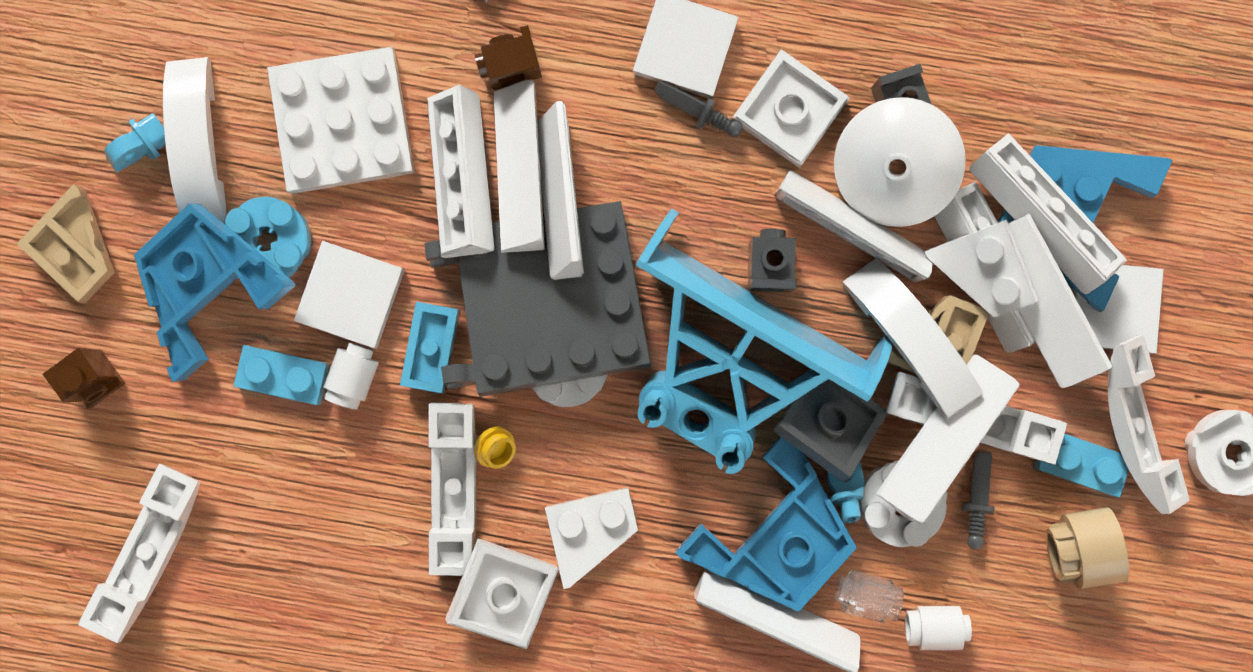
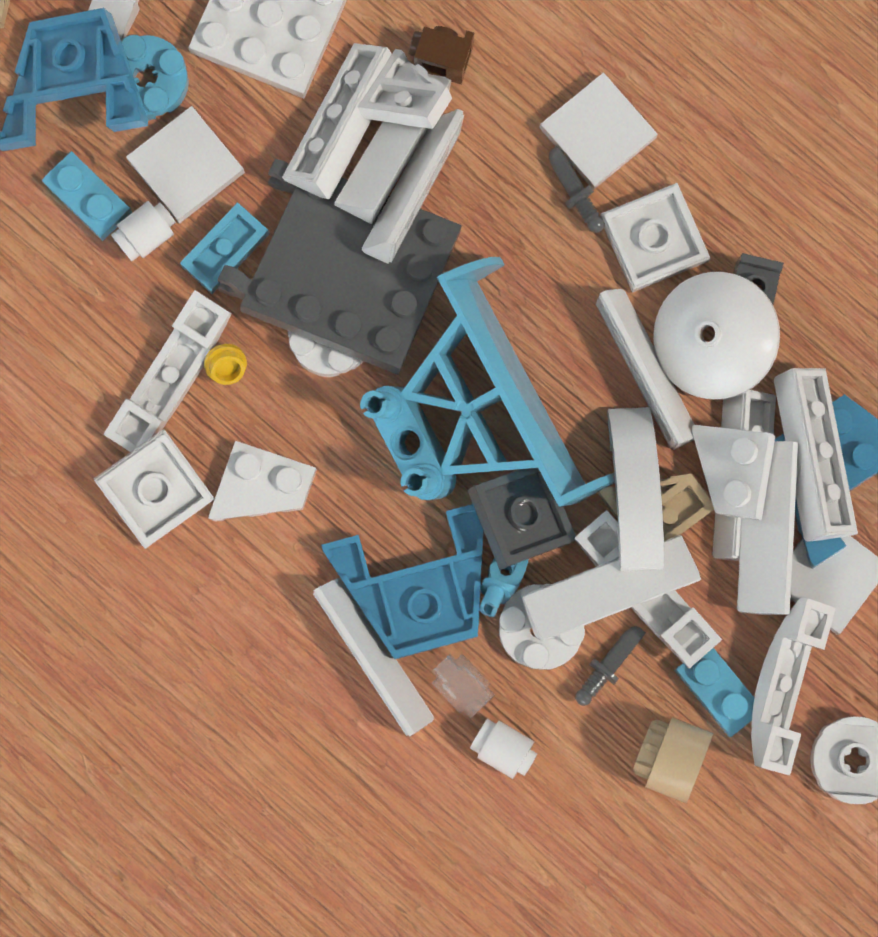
camera: 30 degrees right, 5 degrees down
dark grey brick [748,229,796,292] -> none
none -> white wing [358,49,452,129]

